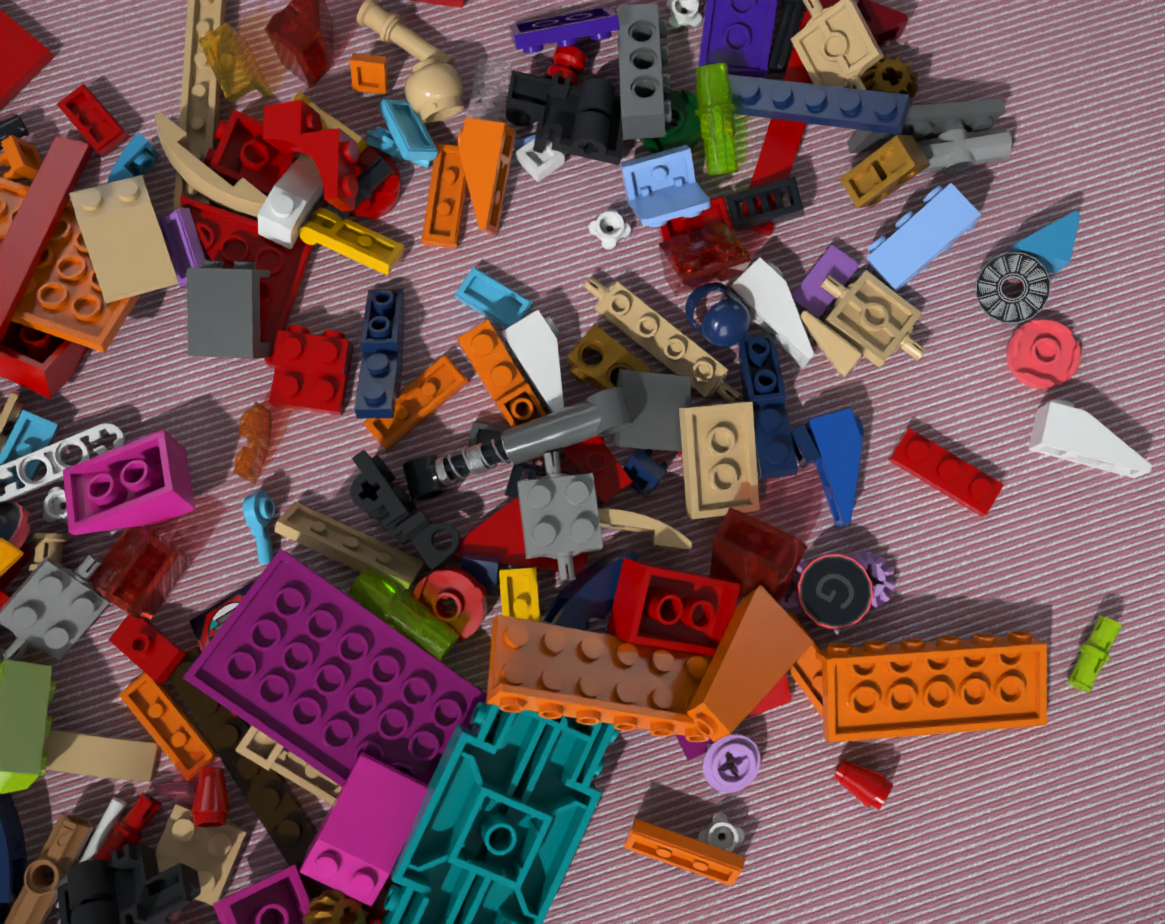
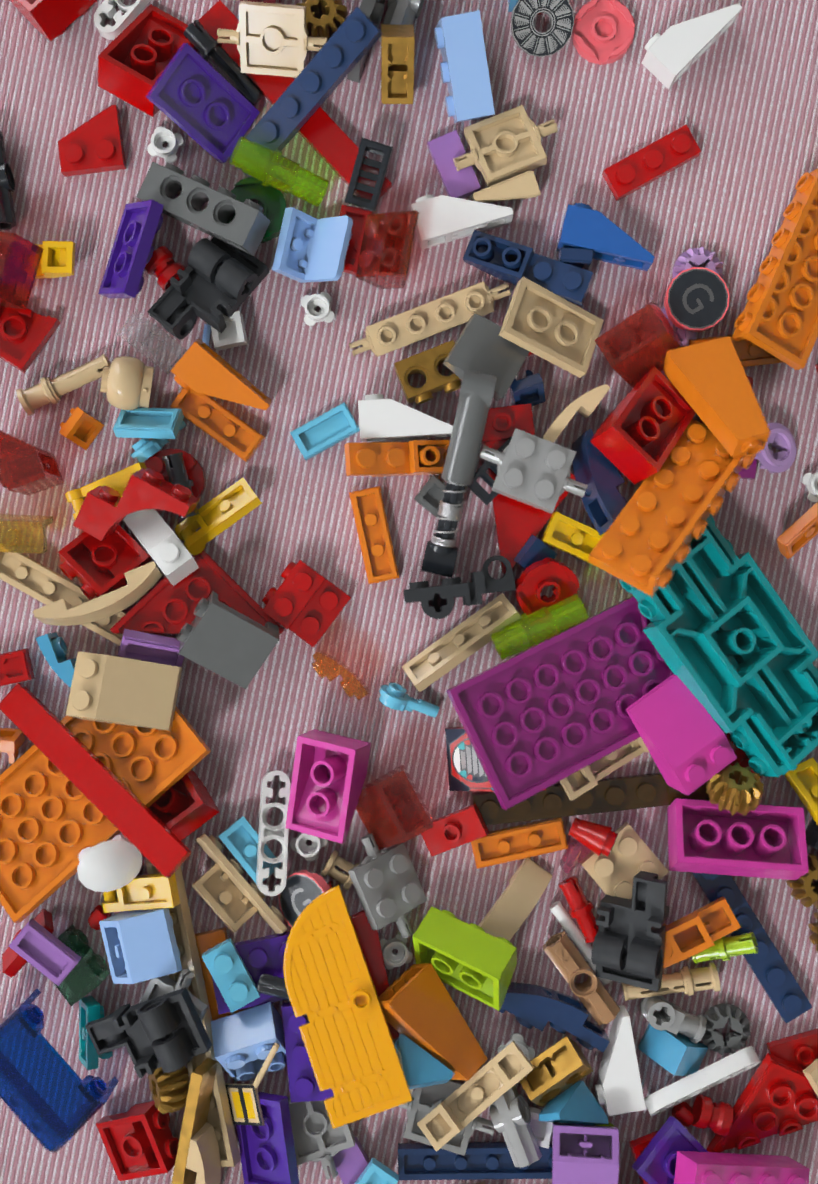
camera: 60 degrees left, 10 degrees up
dark blue slope [354,289,404,419] -> none
dark blue helmet [685,282,751,348] -> none

